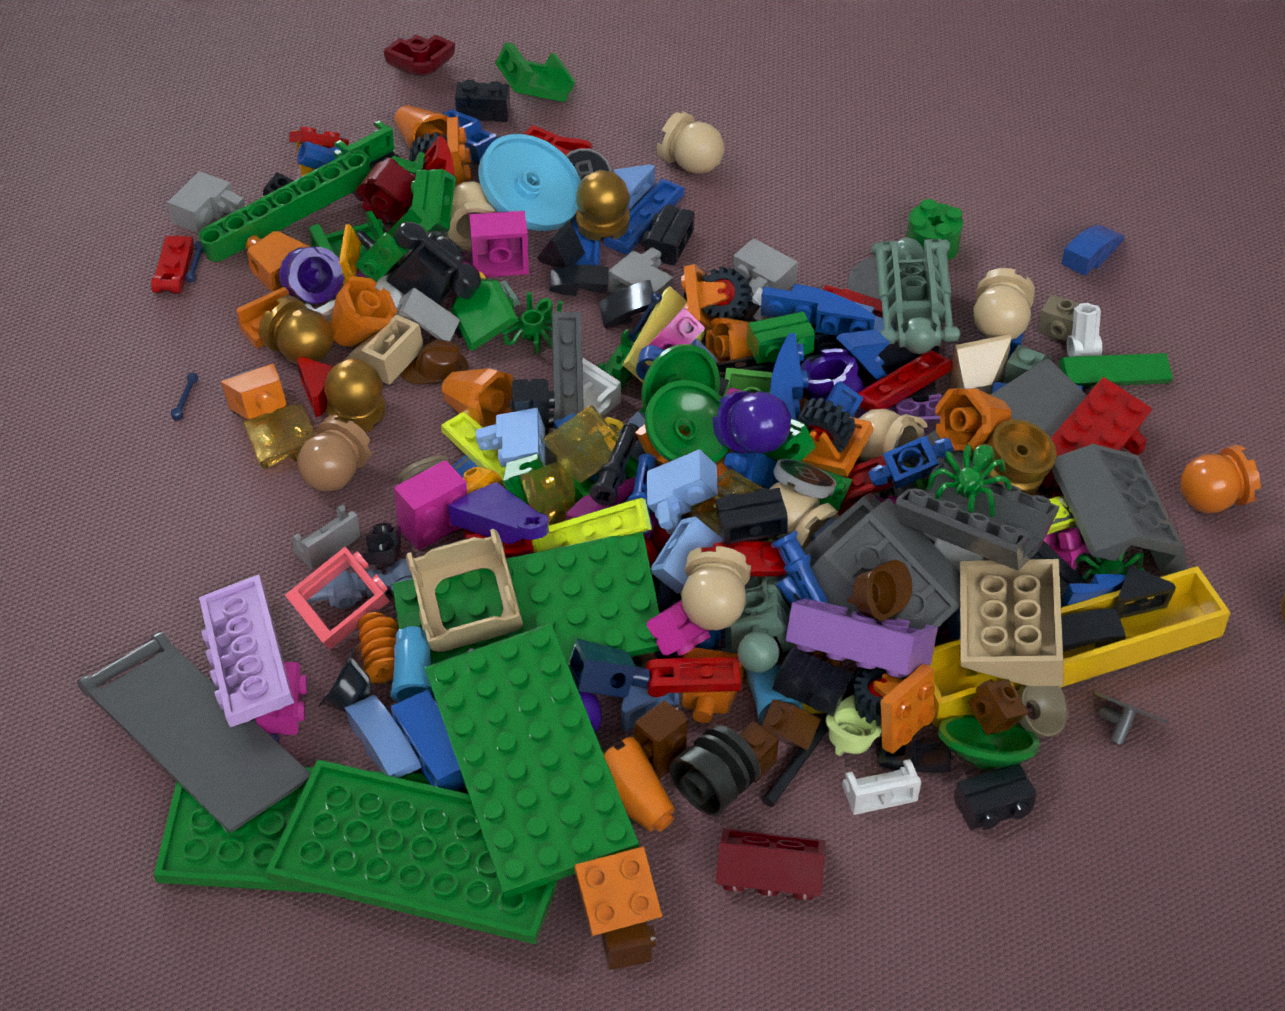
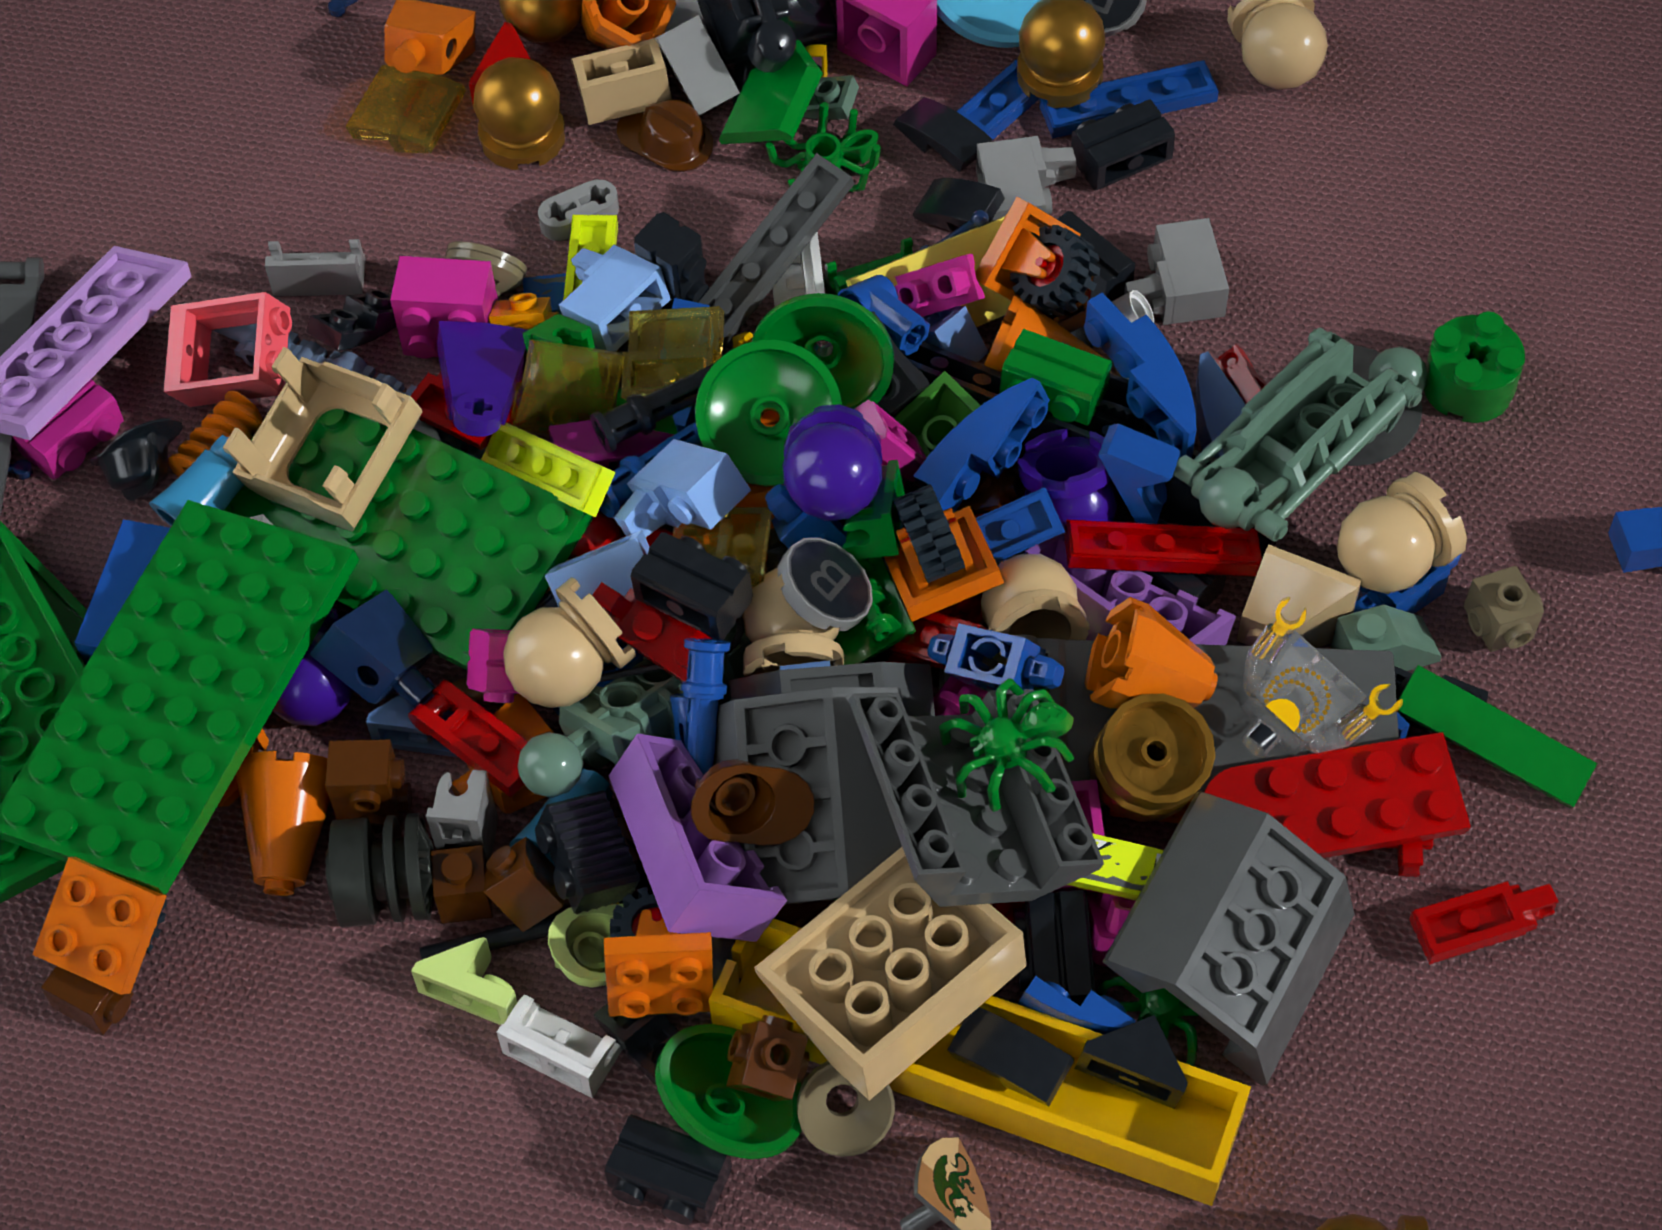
camera: 45 degrees right, 10 degrees up
medium nougat tile [297,415,373,492] -> none
medium blue slope [345,695,422,778] -> none
orange cone [441,368,513,428] -> none
black slope [537,221,585,268] -> none
medium blue slope [614,164,655,211] -> none
dark red slope [715,828,826,900] -> none
white piece [1067,303,1102,357] -> none
orange tile [1180,444,1261,514] -> none
none -> yellowish green slope [411,937,517,1025]
none -> light grey hinge [426,770,498,862]
none -> light grey beam [538,179,619,241]
none -> clear torso [1242,597,1403,758]
none -> red hinge [1409,881,1559,965]

